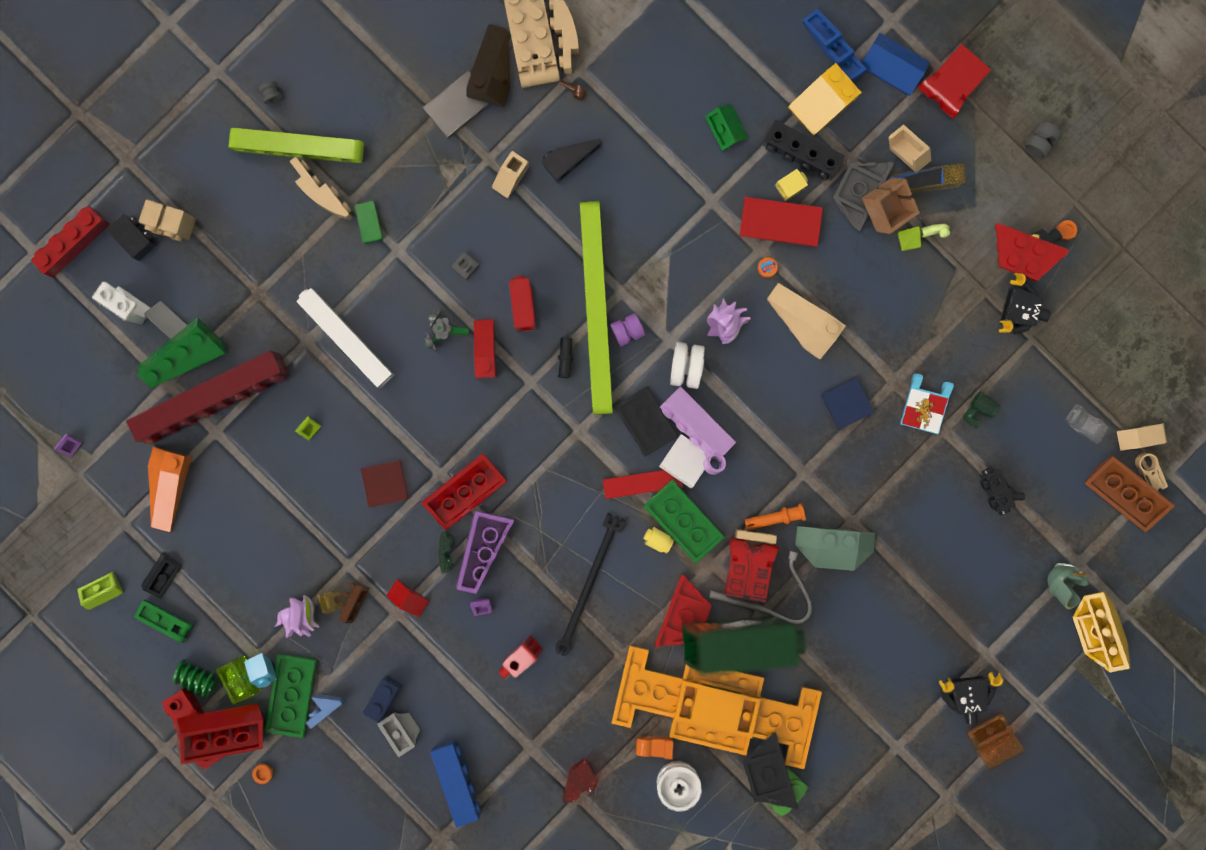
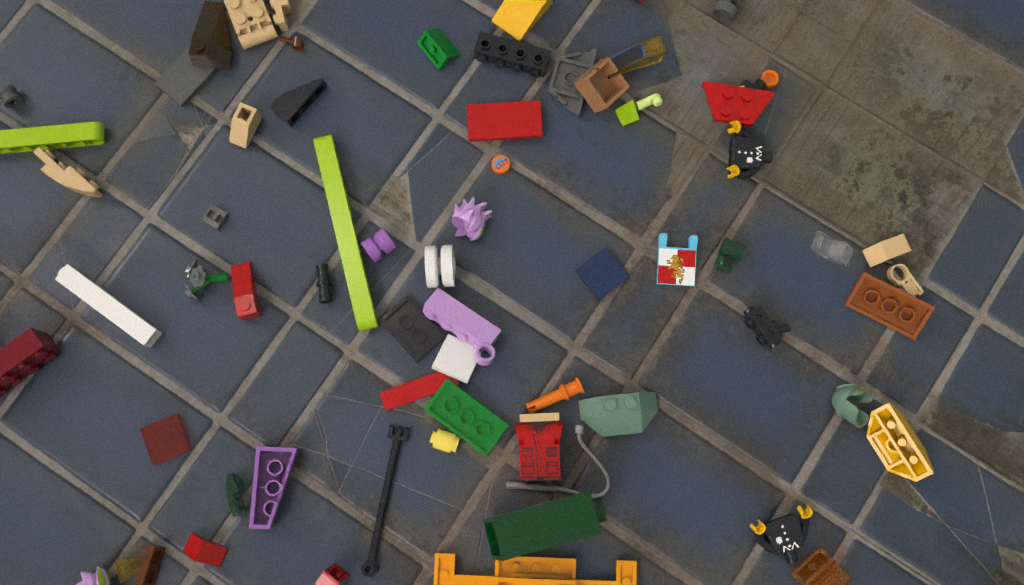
camera: 10 degrees left, 10 degrees down
lime slope [295,416,322,441] -> none
green tile [354,201,383,244] -> none
red slope [421,453,507,530] -> none
medium lavender slope [470,597,493,616] -> none
red window [509,276,536,332] -> none
red wing [654,574,712,647] -> none
tan wedge [767,283,846,360] -> none
light yellow brick [775,169,808,202] -> none
tan panel [888,124,931,173] -> none

